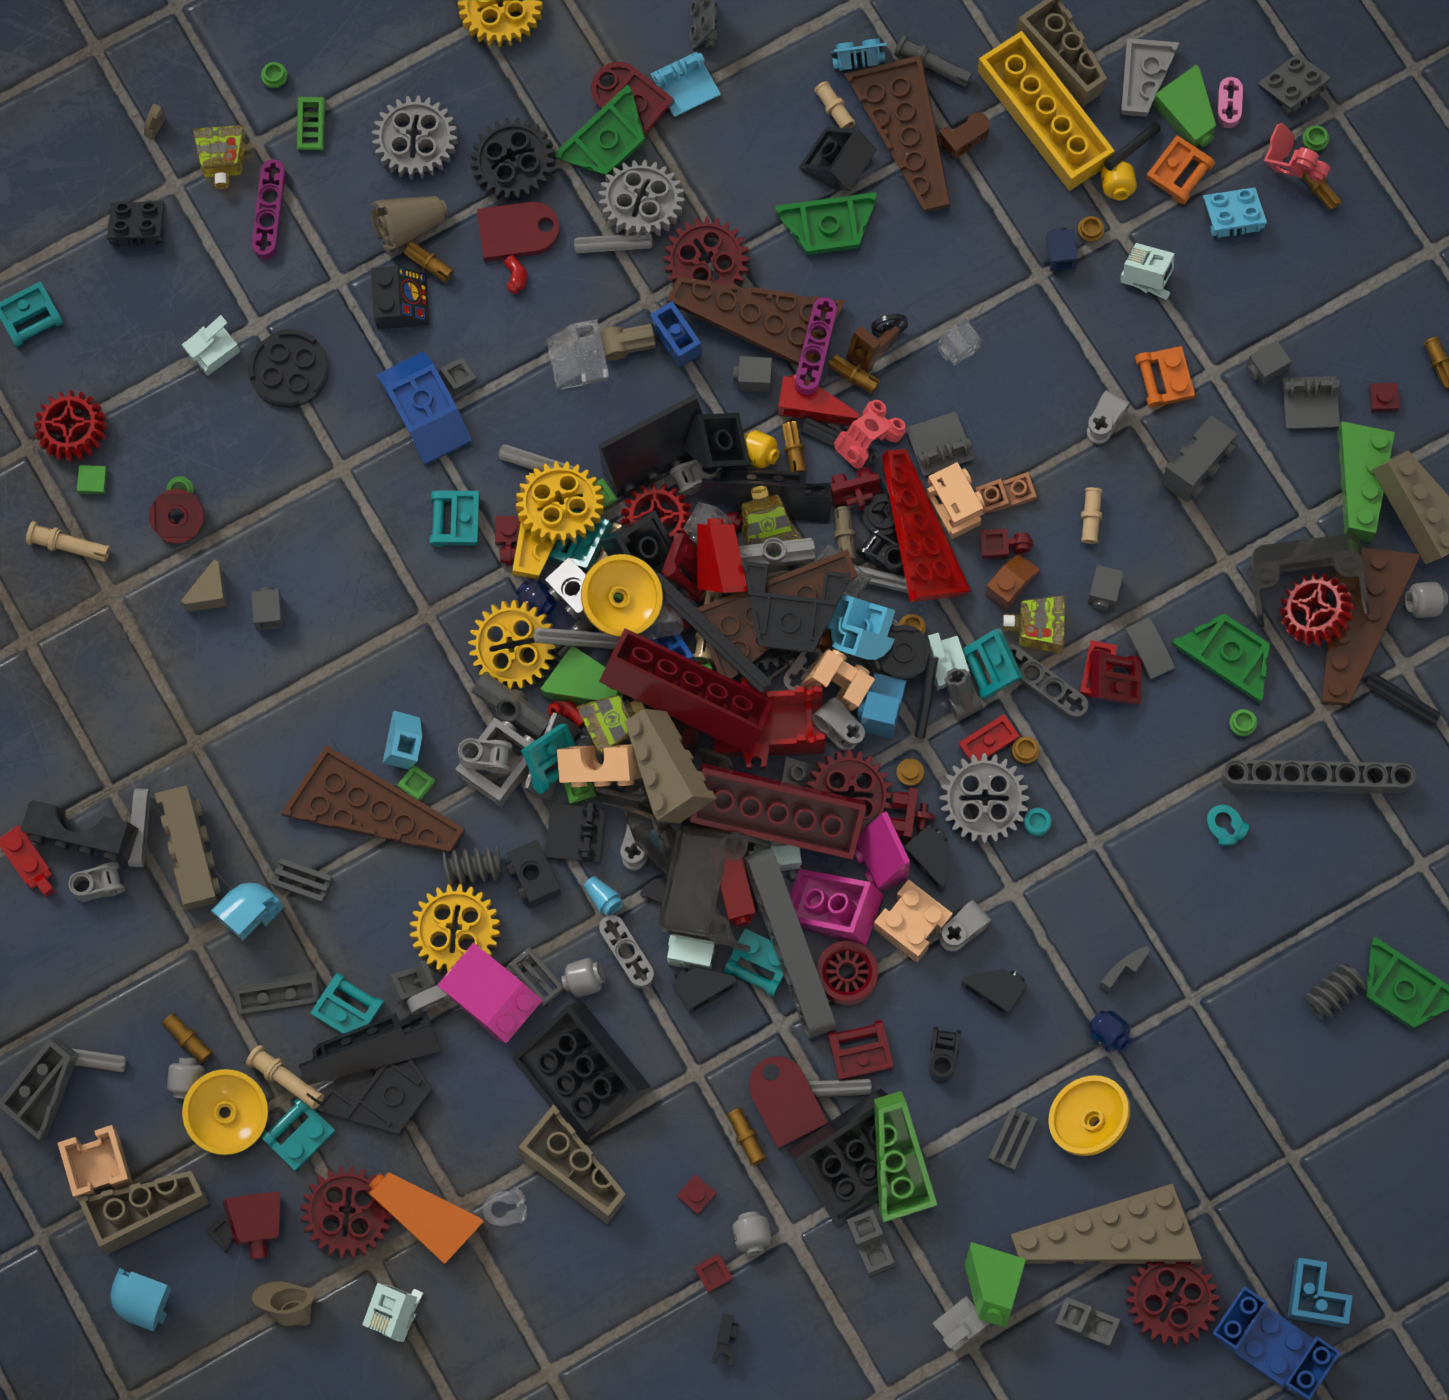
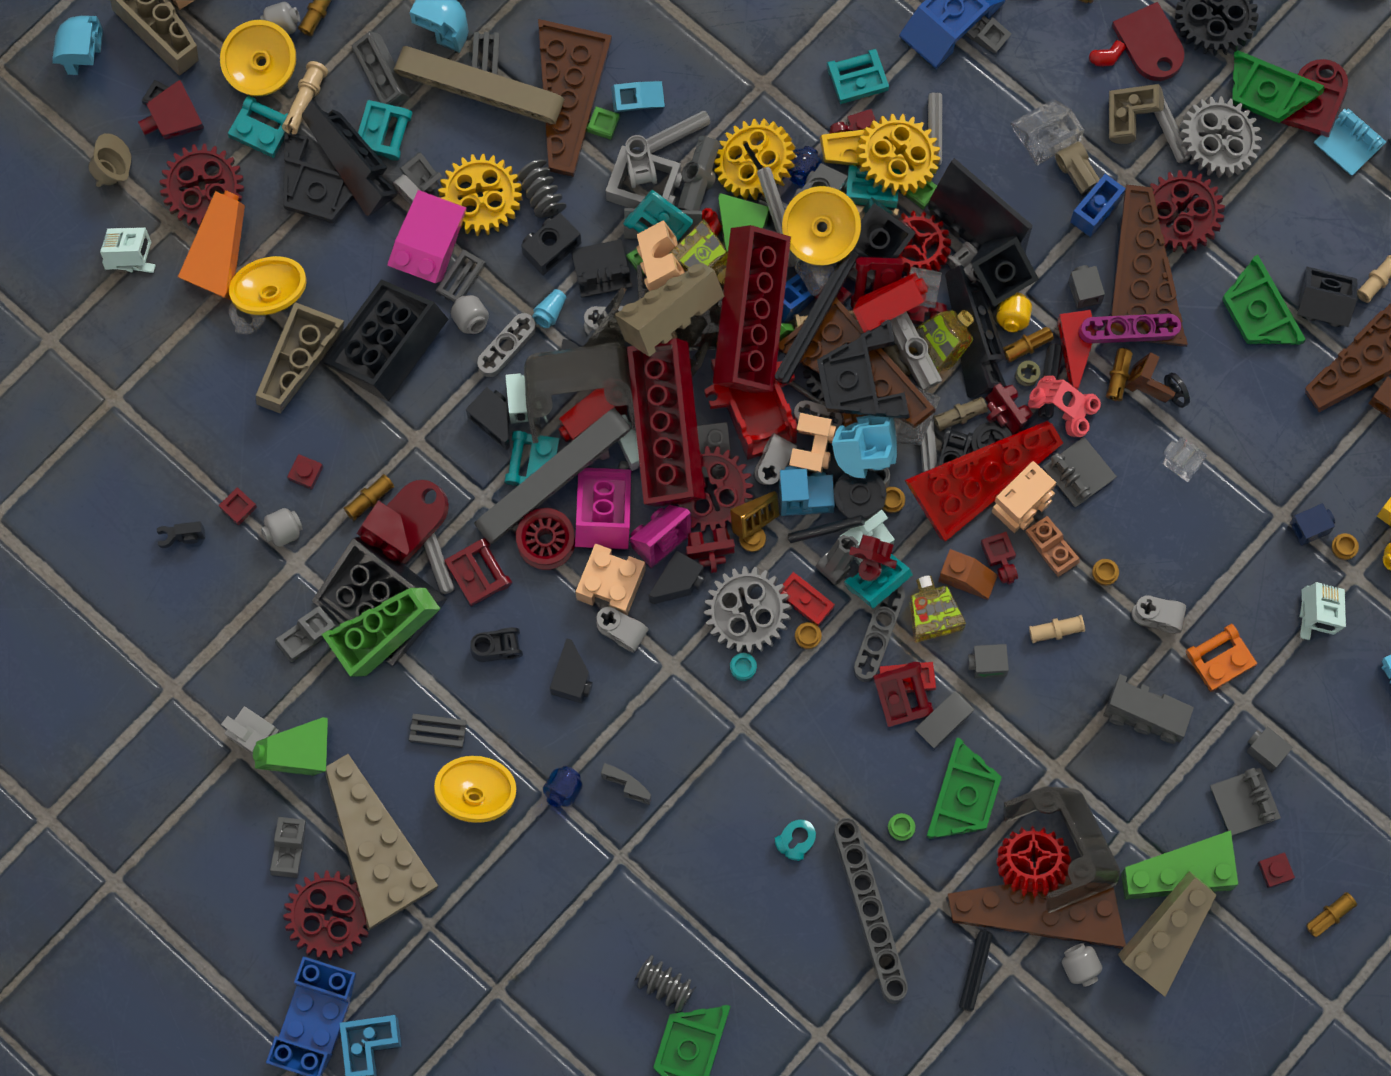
camera: 70 degrees right, 0 degrees up
none -> yellow dish [229,256,307,315]
none -> dark red slope [356,501,409,563]
none -> dark tan beam [394,46,565,124]
none -> light grey axle [640,111,710,154]
none -> pearl gold slope [730,491,779,539]
none -> dark red hips [849,535,897,581]
none -> olive bush [1015,361,1040,386]
none -> pearl gold plate [1092,559,1119,586]
none -> dark tan brick [1109,84,1164,144]

